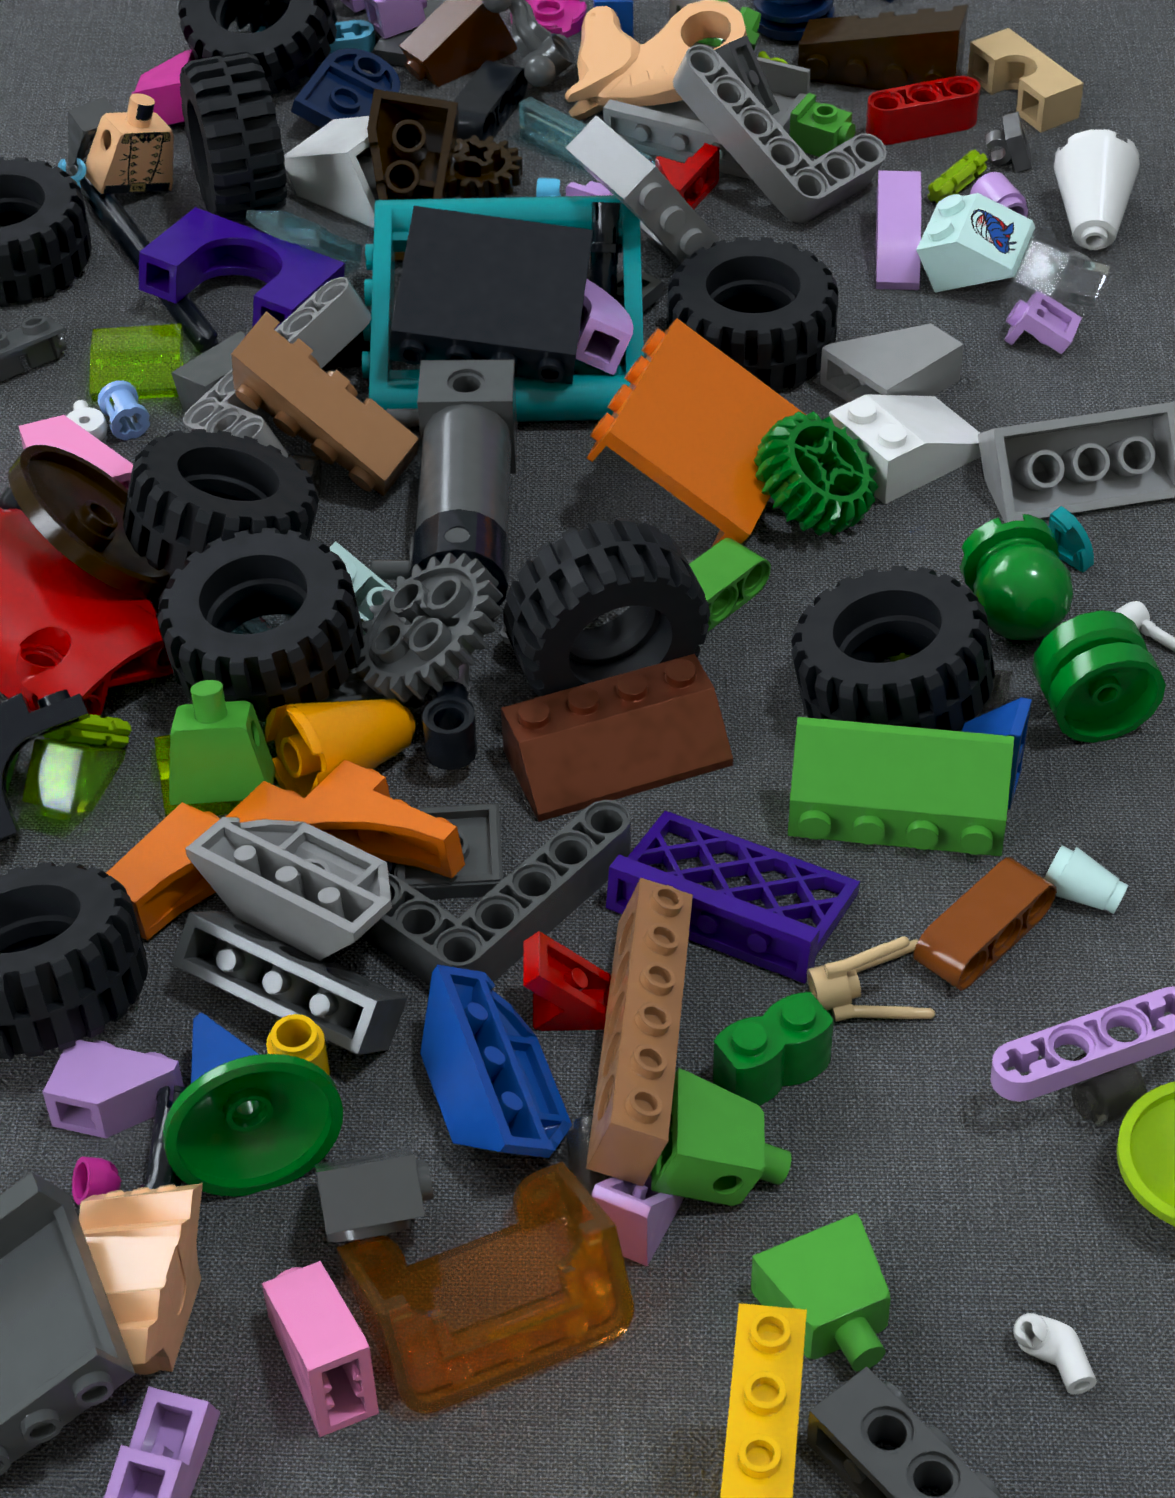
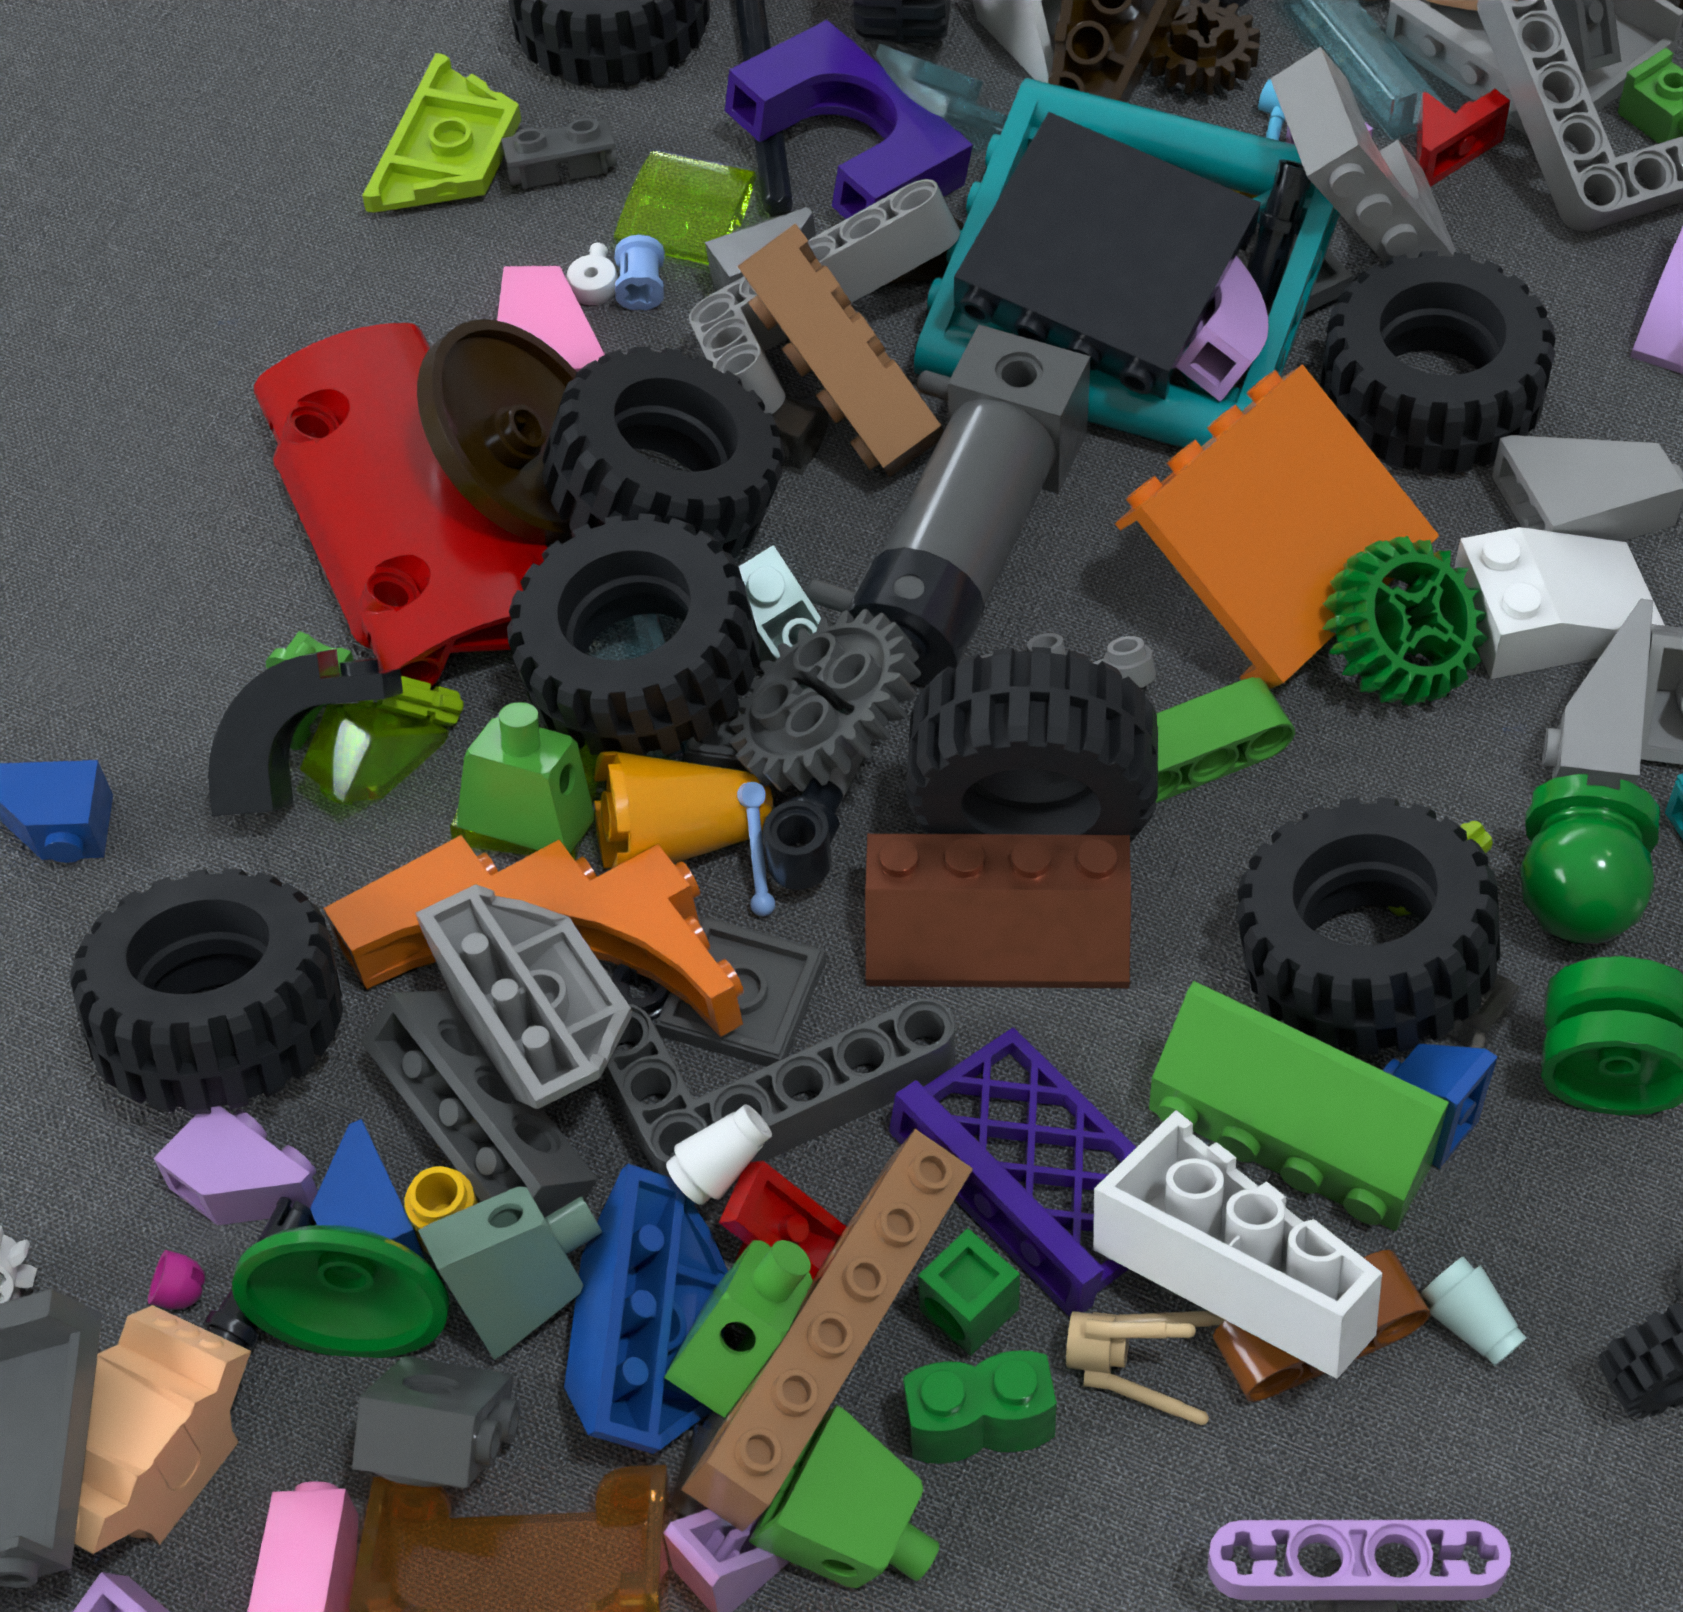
camera: 25 degrees right, 10 degrees up
none -> sand green torso [418,1186,603,1360]
none -> bright green torso [664,1240,813,1418]
none -> white cone [666,1104,772,1205]
none -> light blue hinge [737,782,775,917]
none -> green brick [918,1228,1020,1356]
none -> white wedge [1093,1110,1382,1379]
none -> light grey slope [1542,599,1653,790]

